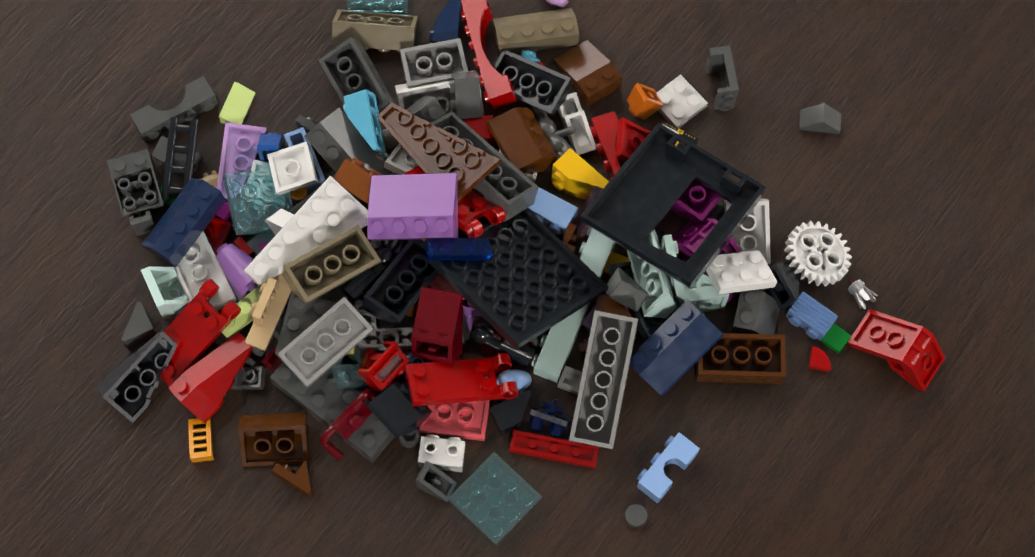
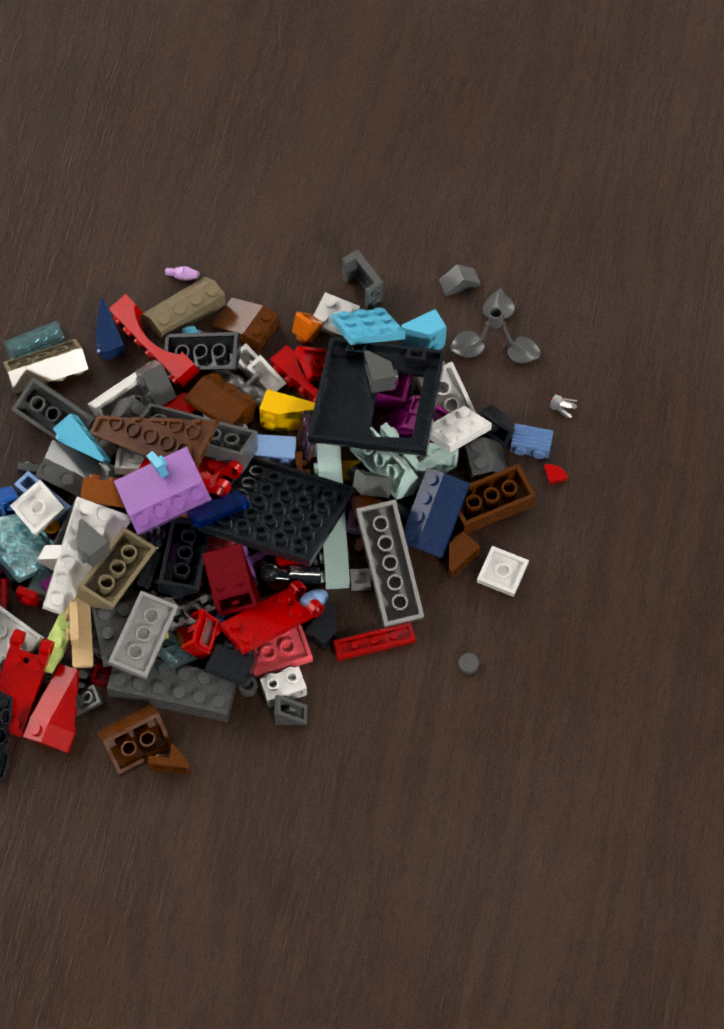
camera: 25 degrees left, 5 degrees down
light orange slope [188,418,214,463] -> none
medium lavender cone [216,243,258,301] -> none
dark red piece [320,388,377,461] -> none
light grey slope [400,38,468,88] -> none
clear light blue plate [448,452,542,546] -> none
clear blue hips [529,399,570,437] -> none
light blue arch [637,432,700,504] -> none
white gear [784,221,852,286] -> none
green tile [821,324,851,354] -> none
red bracket [848,309,945,392] -> none
none -> dark grey slope [76,519,111,568]
none -> medium azure plate [146,451,169,479]
none -> medium azure plate [331,308,405,345]
none -> dark grey slope [364,351,398,393]
none -> medium azure slope [401,309,447,350]
none -> reddish brown slope [448,531,480,579]
none -> dark grey plant [450,288,540,364]
none -> white plate [477,546,529,597]

